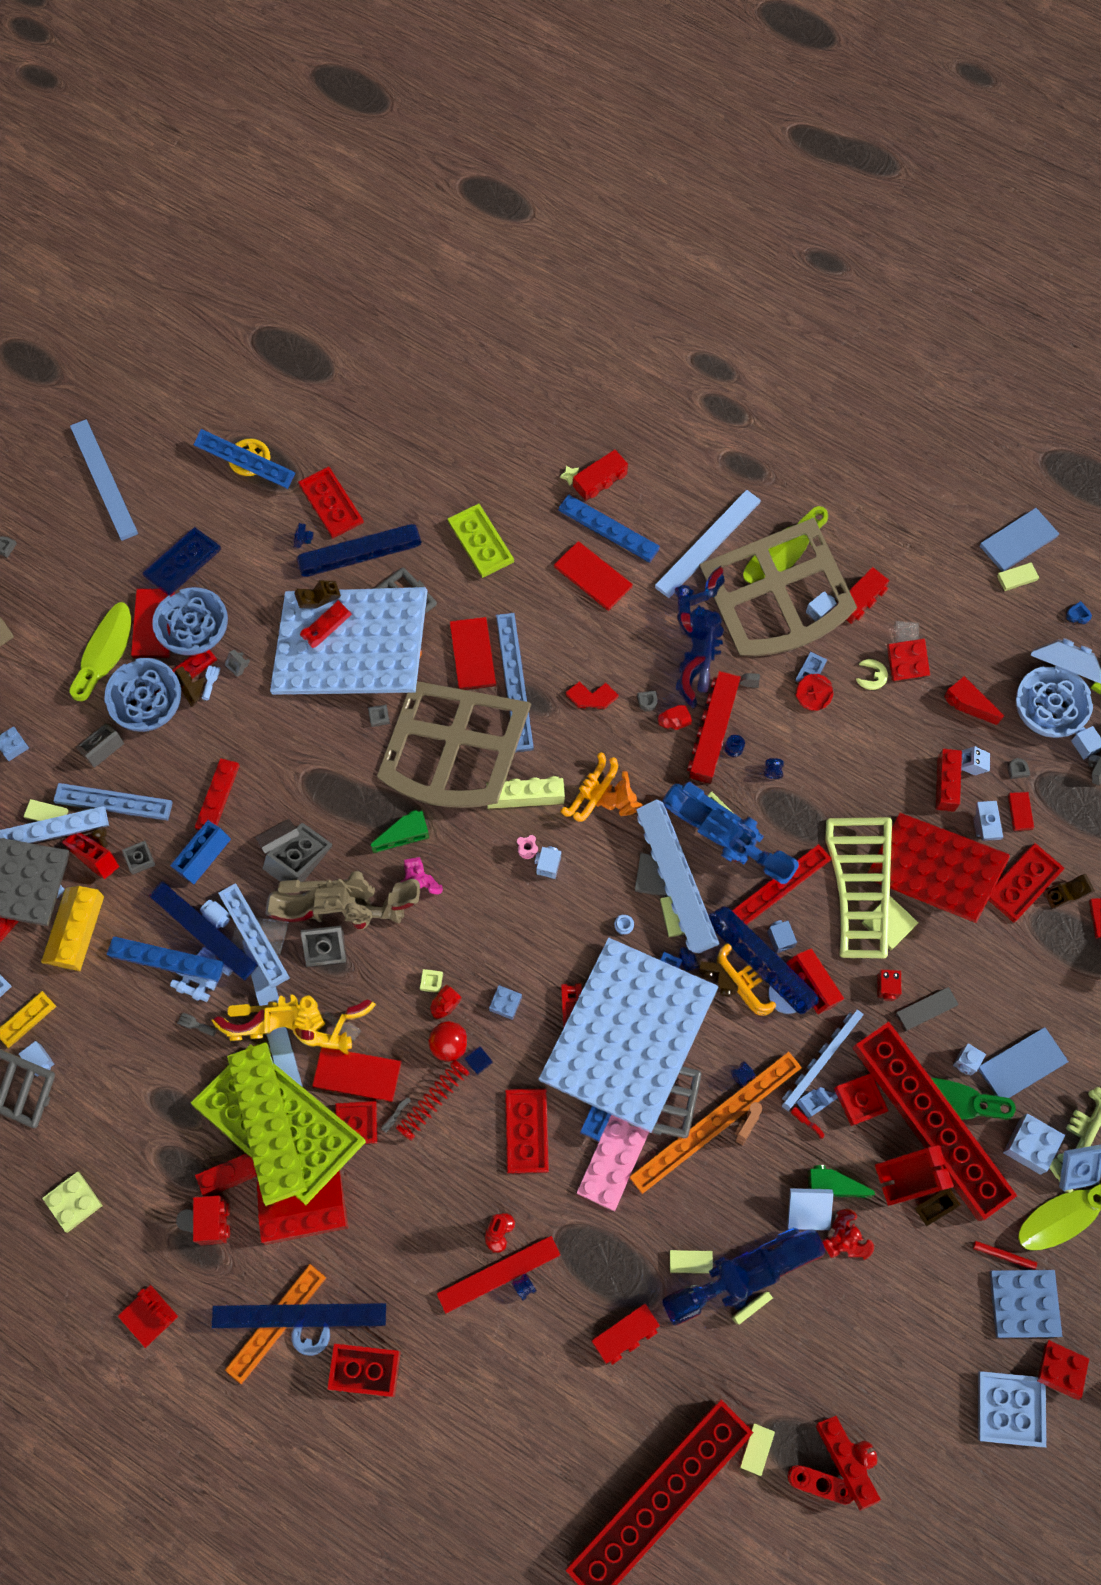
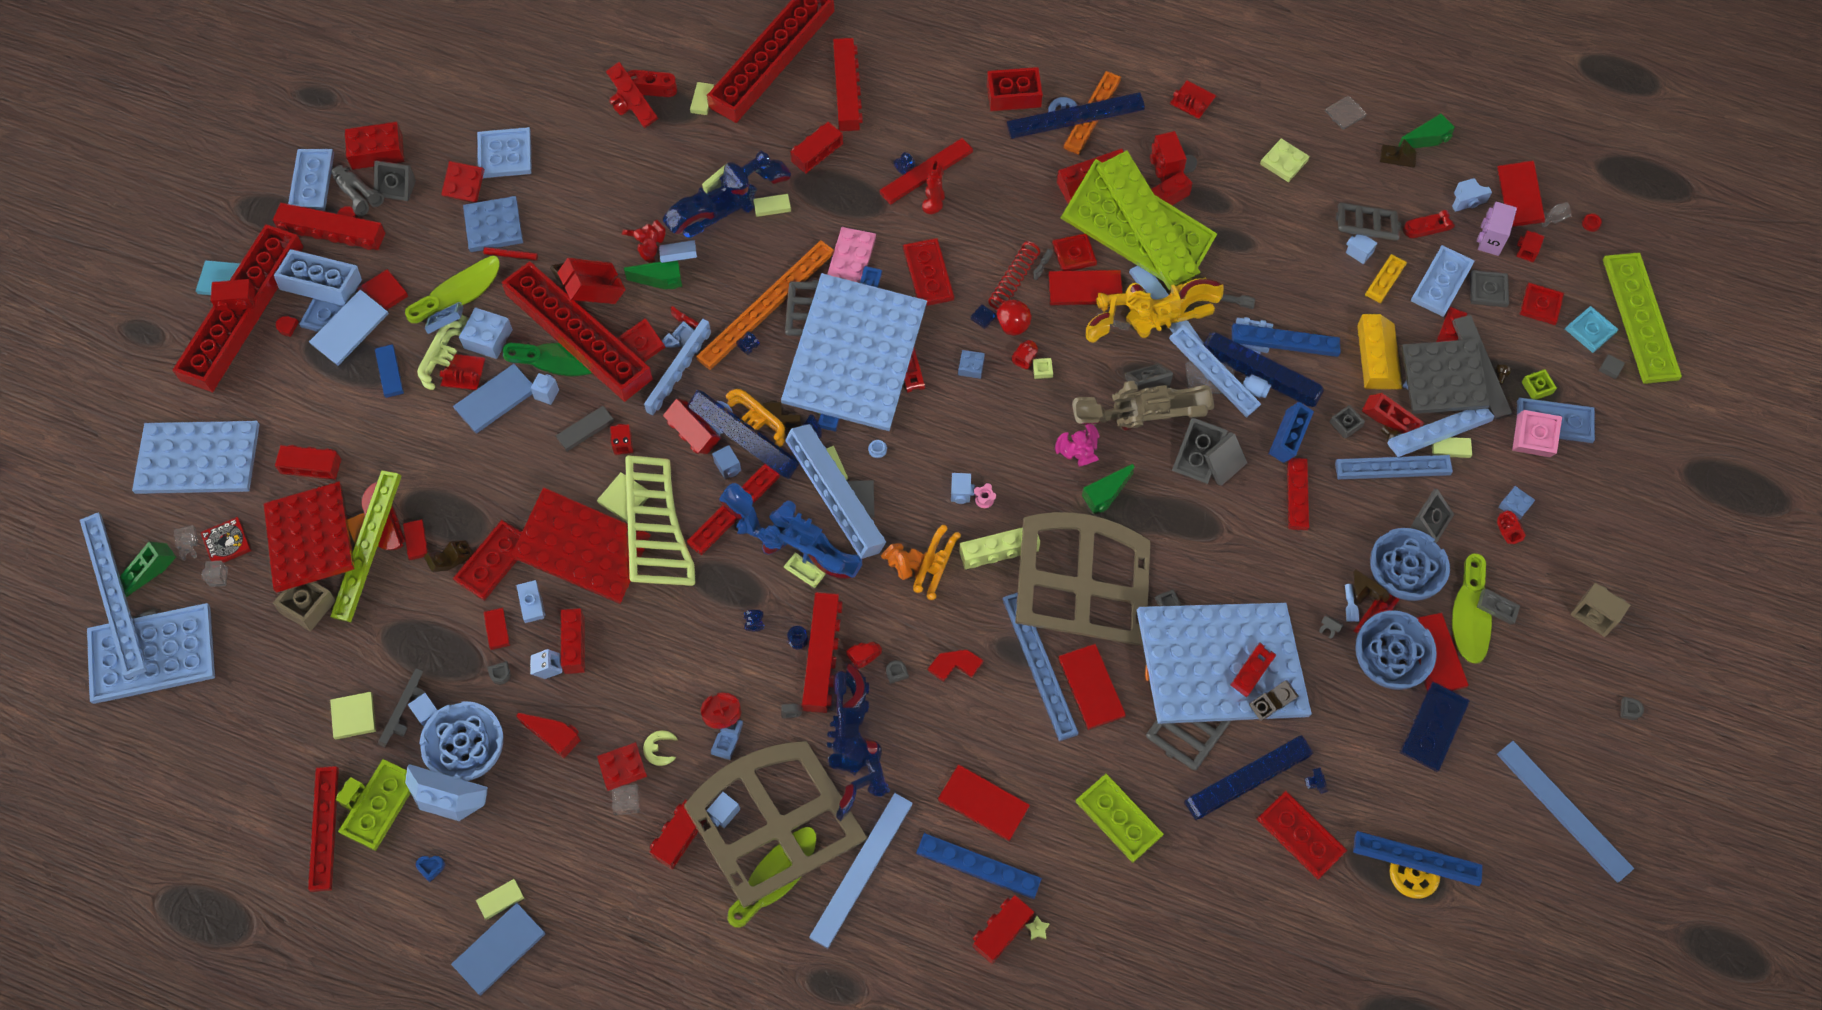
camera: 170 degrees right, 5 degrees down
nougat plate [735,1102,762,1146] -> none
none -> red hinge [440,354,486,390]
none -> red brick [833,38,863,132]
none -> dark grey plate [1477,589,1520,625]
none -> red rock [1497,510,1526,544]

